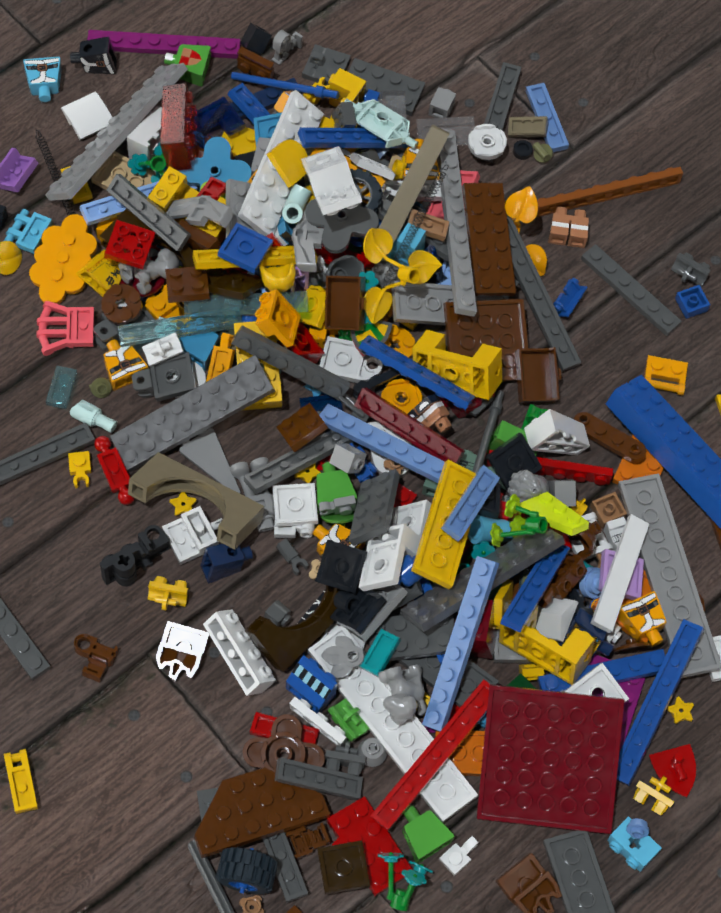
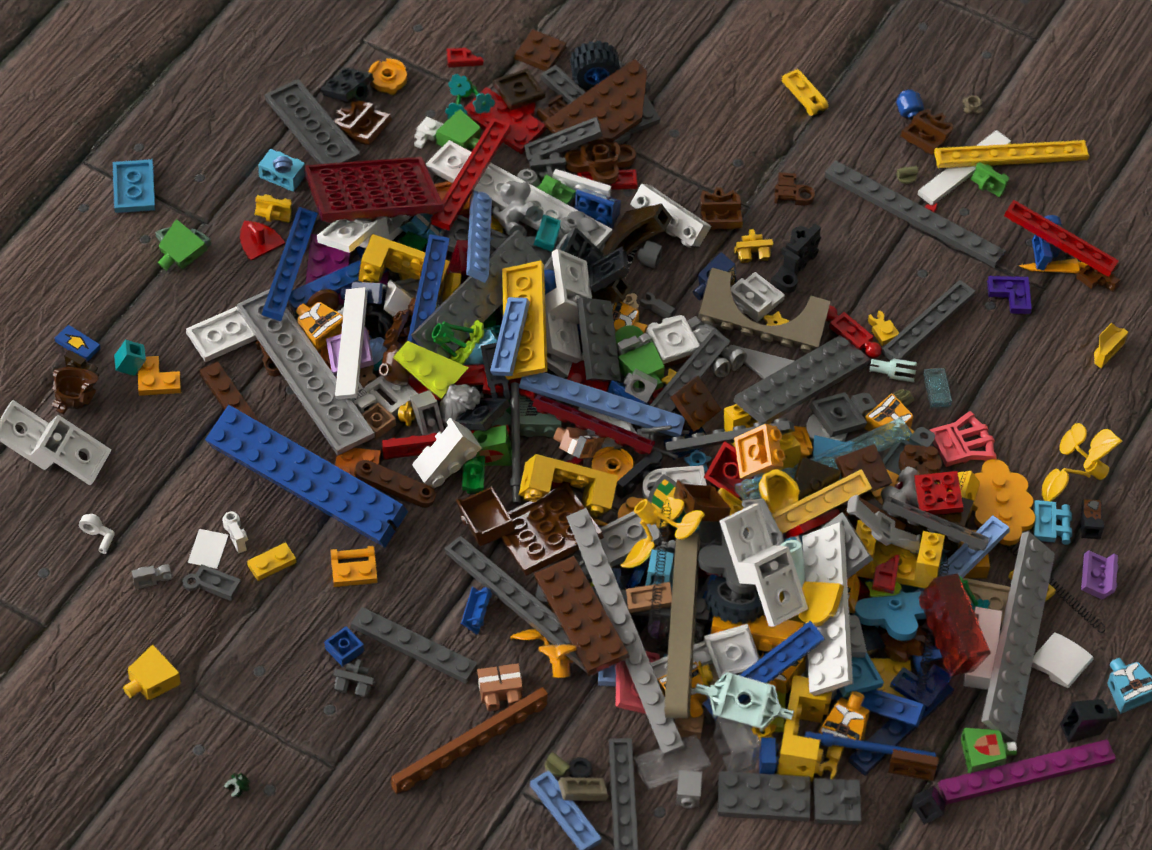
camera: 165 degrees right, 10 degrees down
white hips [142,332,184,366] -> none
blue plate [217,222,273,274] -> none
light grey piece [272,30,303,65] -> none
dark grey piece [332,102,357,128] -> none
blue plate [359,335,475,410] -> none
white plate [468,124,507,160] -> none
yellow plate [666,697,694,724] -> none

